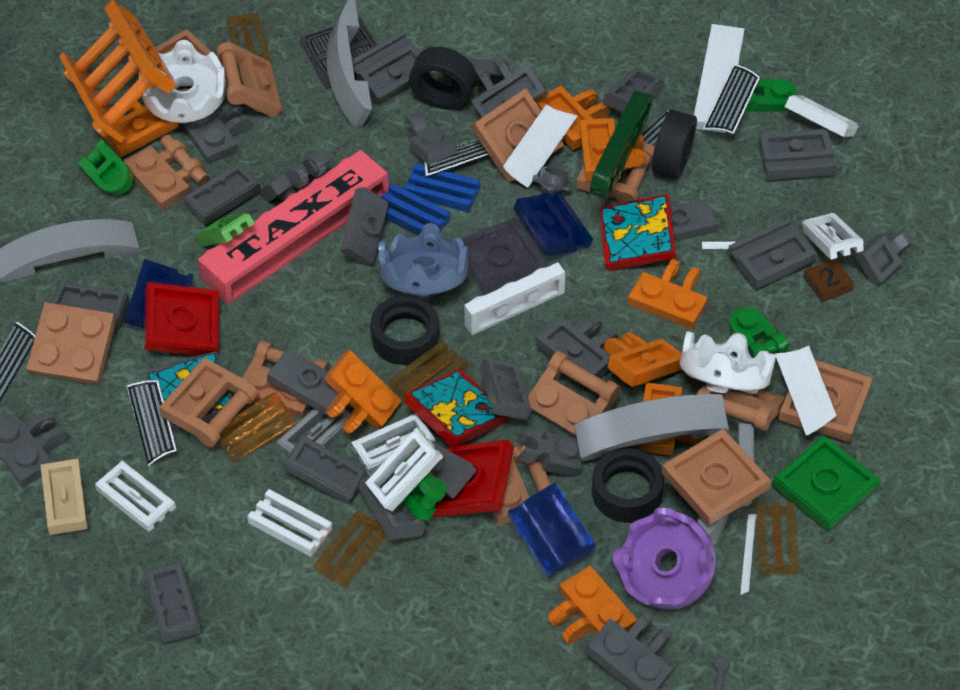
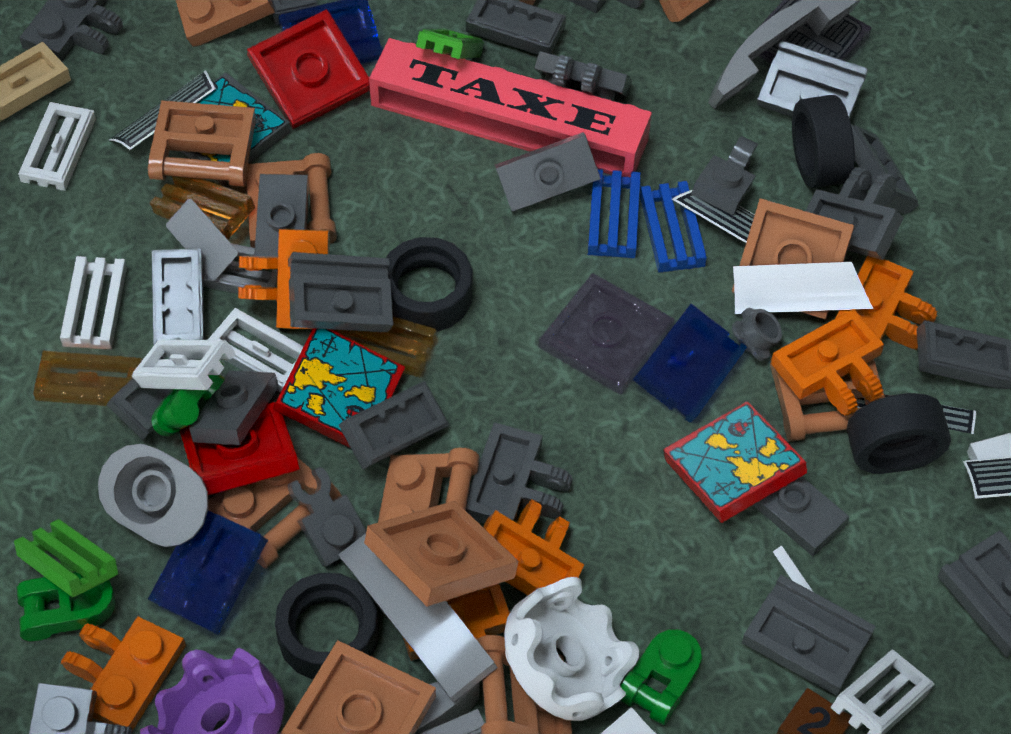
camera: 60 degrees right, 5 degrees up
sand blue plate [379,223,469,298] -> none
white plate [464,262,565,335] -> none
dark green beam [590,90,653,199] -> none
orange hinge [627,259,708,330] -> none
none -> bright green tile [14,519,118,597]
none -> green plate [17,572,116,641]
none -> light grey piece [98,444,209,547]
none -> light grey sticker [166,199,238,280]
none -> dark grey plate [288,252,393,332]
none -> nougat plate [364,501,519,607]

